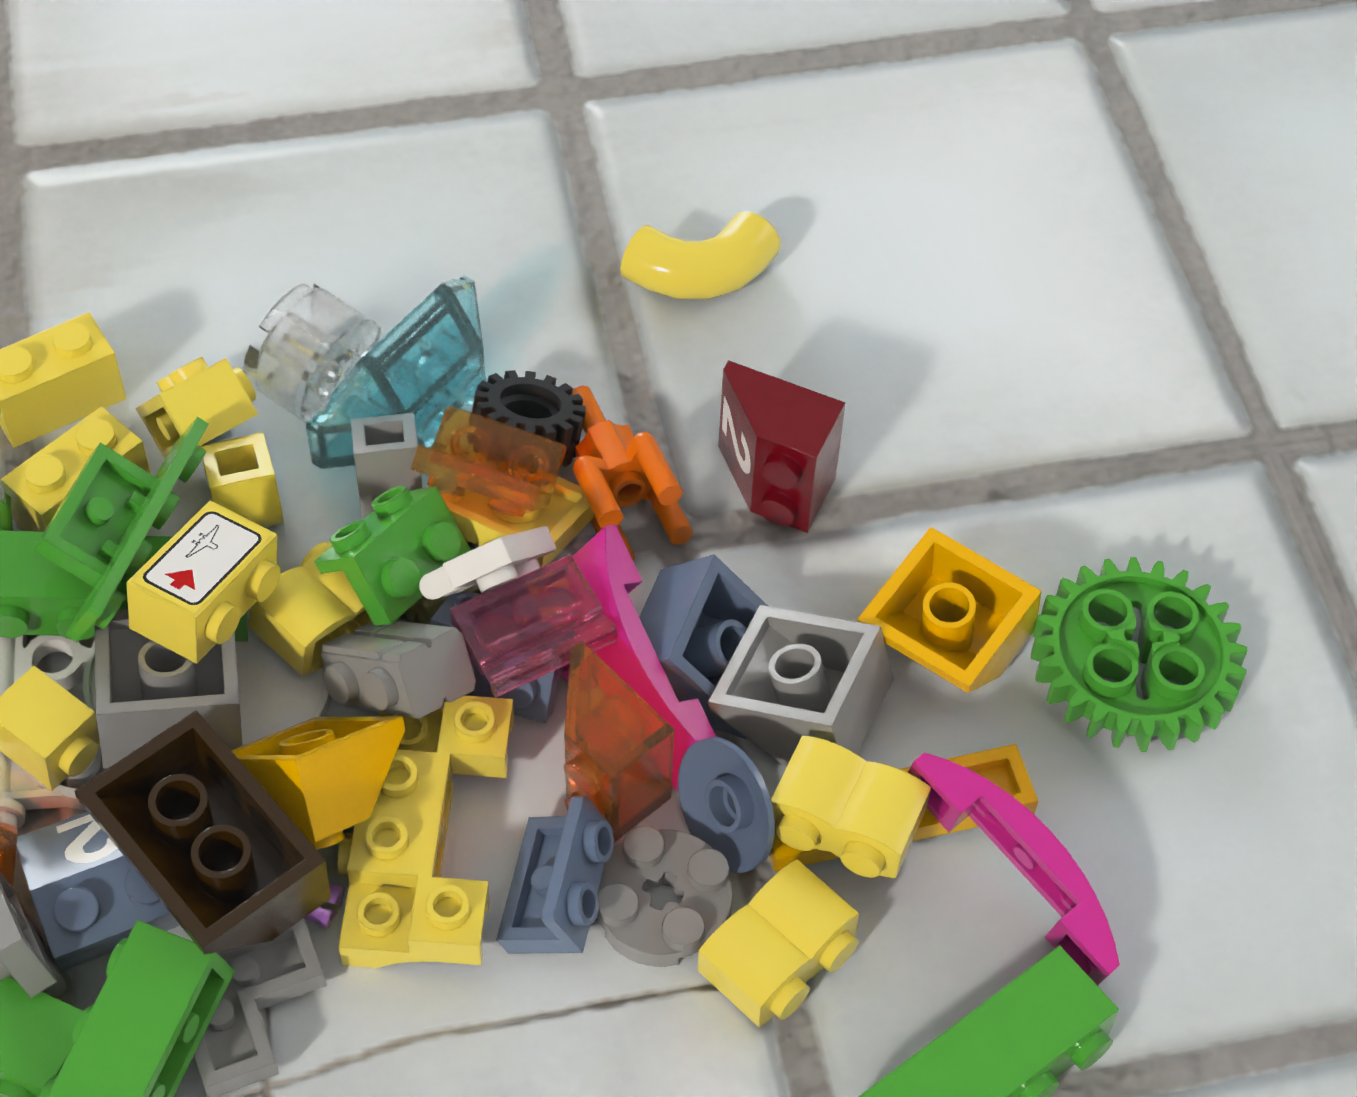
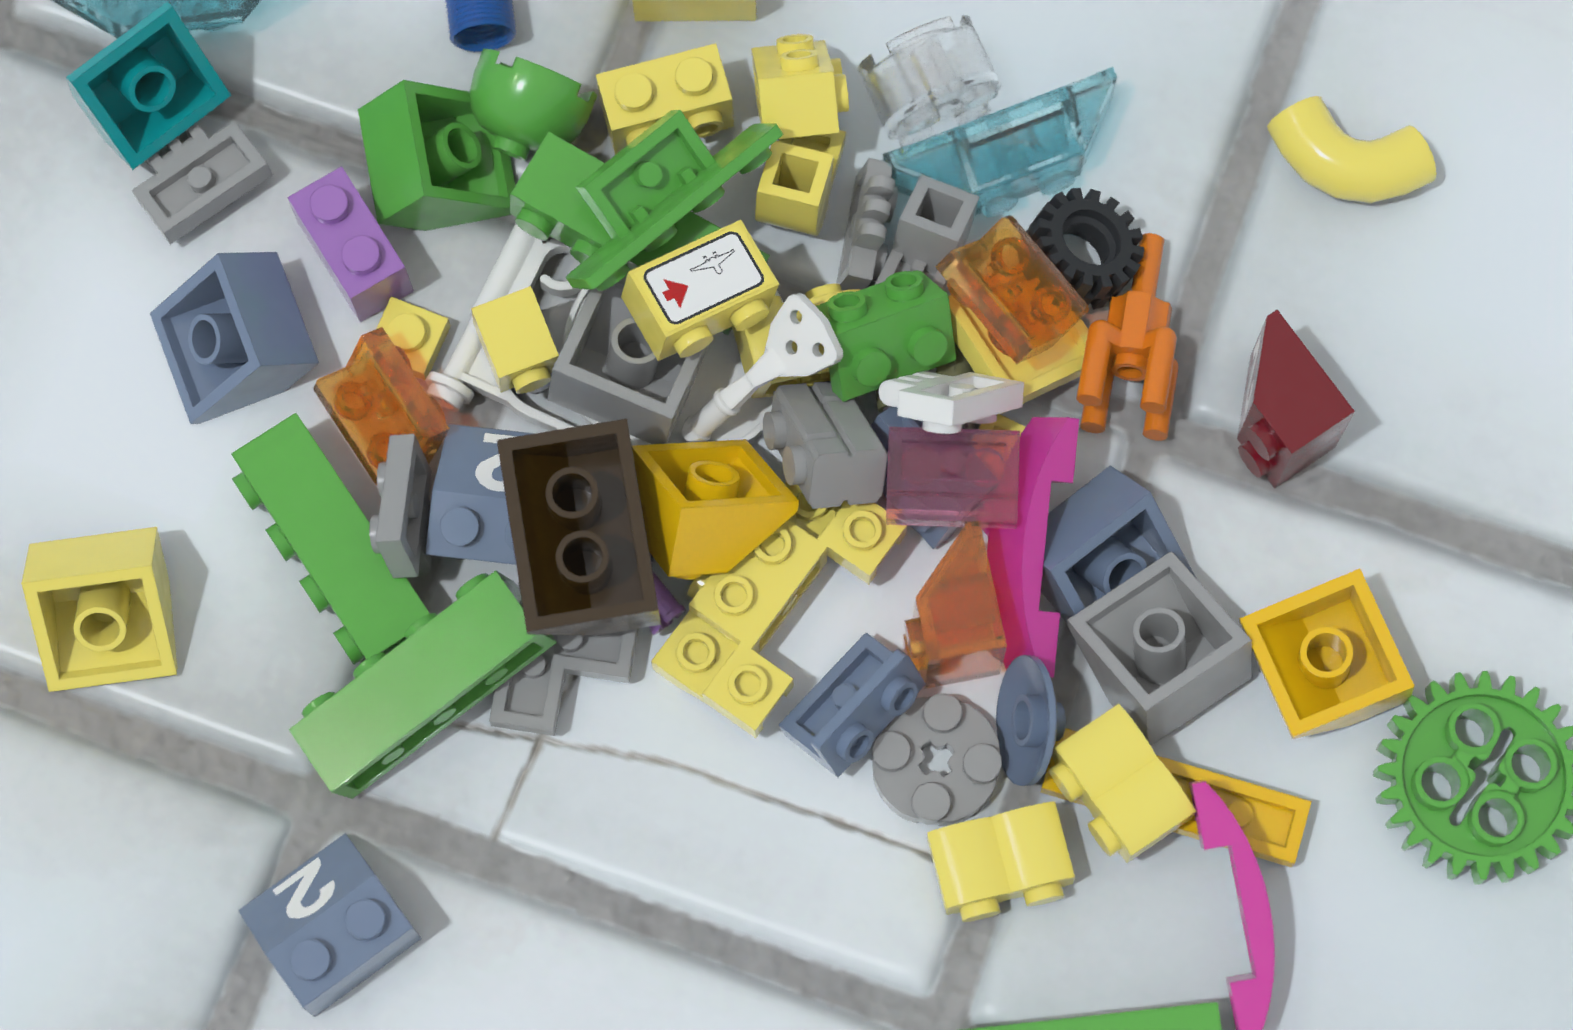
camera: 35 degrees right, 20 degrees up
none -> white piece [682,293,843,442]
none -> light grey hinge [836,158,898,291]

